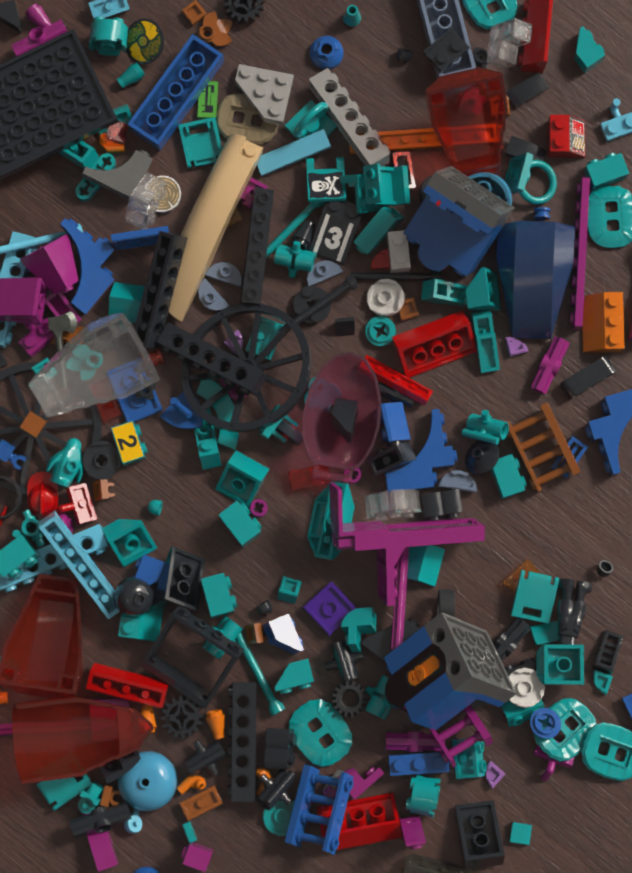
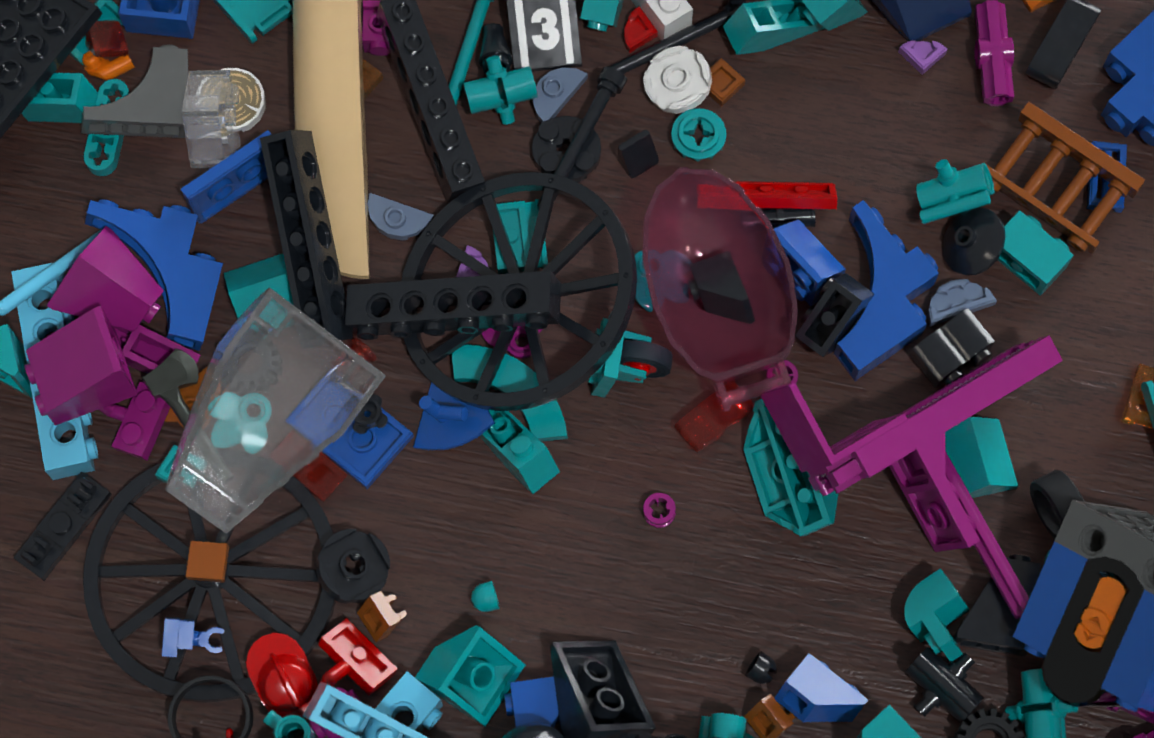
camera: 25 degrees left, 10 degrees down
teal animal [46,438,83,488] -> none
yellow brick [111,421,148,466] -> none
teal brick [201,573,238,618] -> none
sand blue plate [205,262,242,288] -> none
teal slope [215,450,269,508] -> none
teal brick [219,501,262,548] -> none
teal slope [277,576,302,604] -> none
dark purple plate [303,581,357,636] -> none
clear brick [364,489,421,521] -> none
red slope [392,310,477,378] -> none
teal slope [470,310,500,373] -> none

